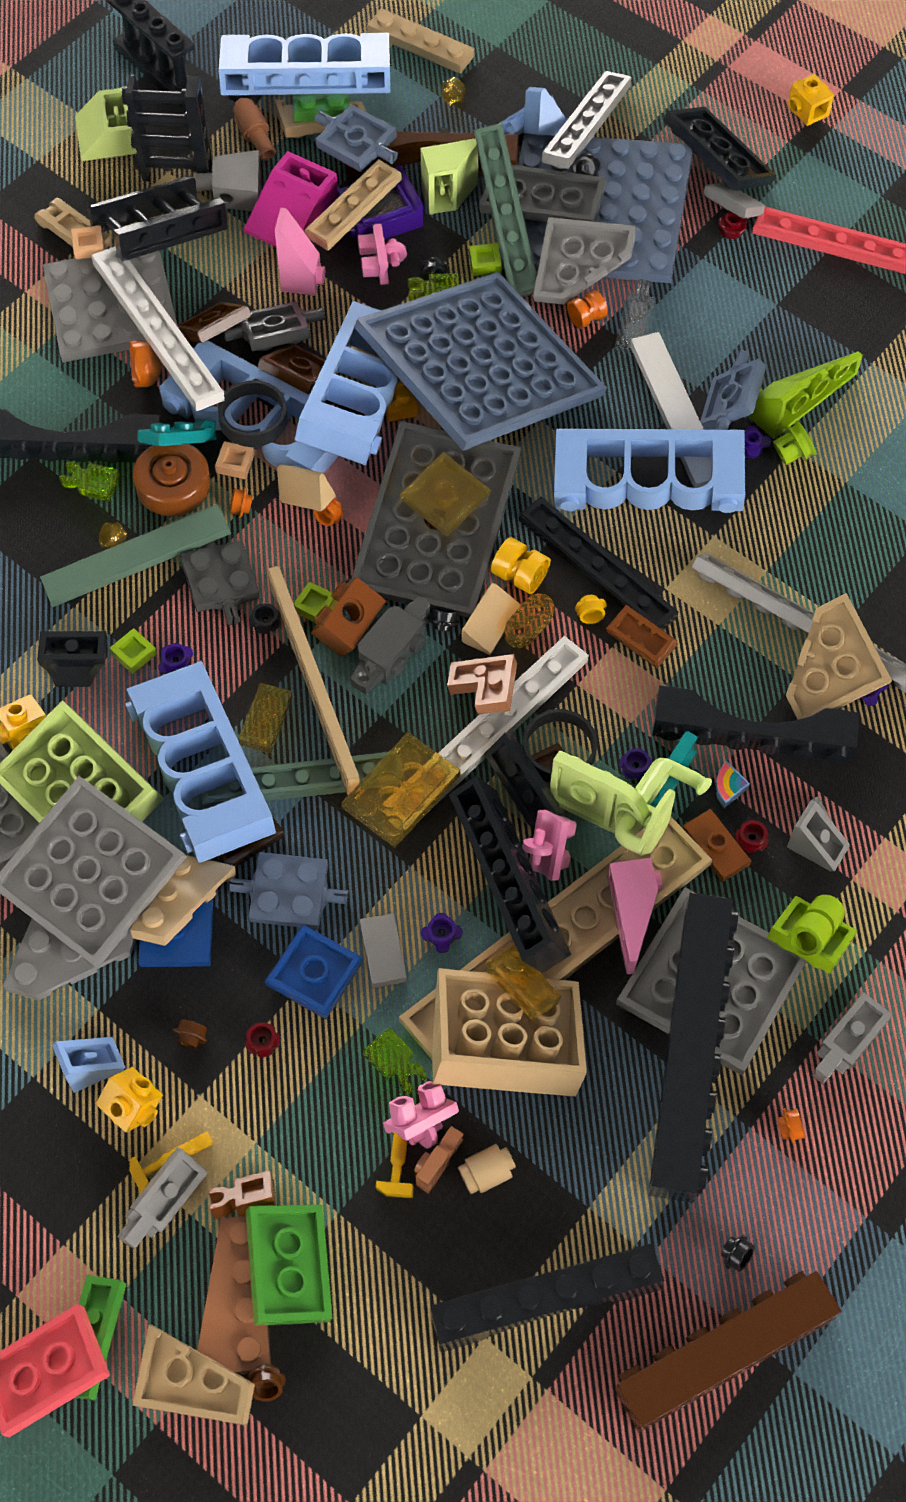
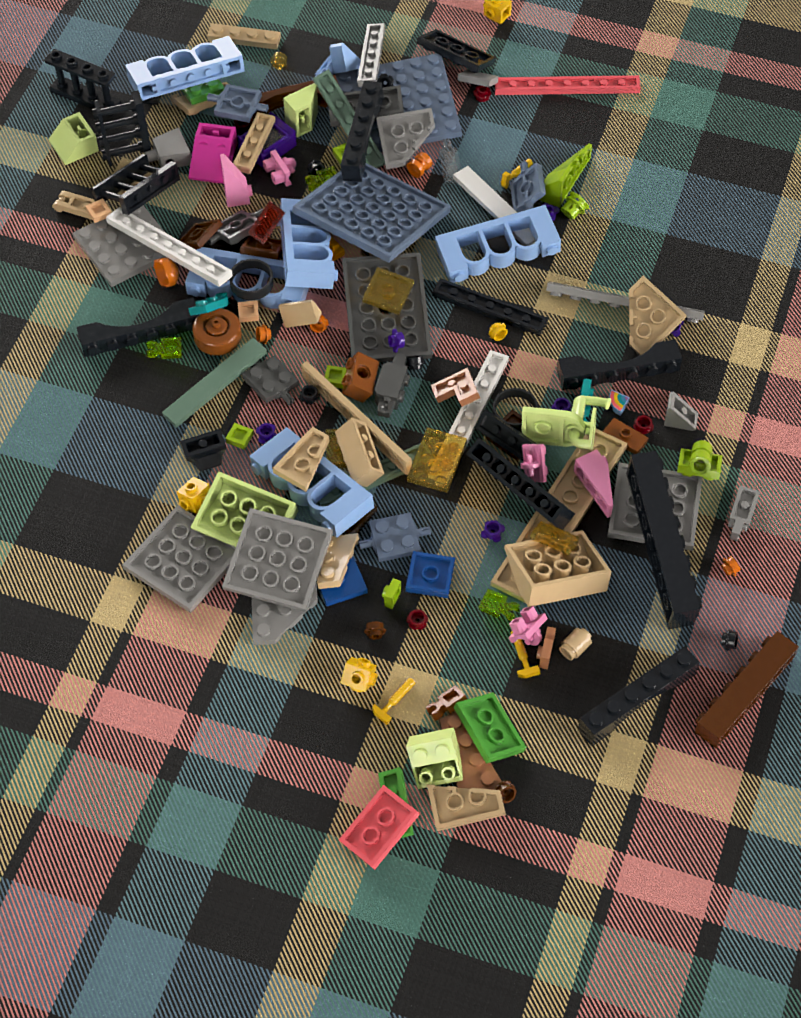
camera: 20 degrees left, 5 degrees down
light blue slope [52,1037,125,1093] -> none
clear yellow plate [99,522,127,549] -> none
light grey hinge [117,1148,207,1249] -> none
nougat arm [233,98,276,161] -> none
light grey tile [359,913,407,988] -> none
tan slope [462,583,520,655] -> none
yellow wheel [491,537,551,594] -> none
clear yellow beam [505,593,554,648] -> none
dark orange plate [606,605,678,669] -> none
none -> clear red slope [248,201,286,245]
none -> tan wing [272,427,330,492]
none -> tan brick [335,418,384,487]
none -> black arch [340,81,384,182]
none -> lime plate [382,578,401,609]
none -> dark purple plate [388,329,405,353]
none -> yellowish green slope [406,727,463,789]
none -> yellow piece [501,159,533,189]

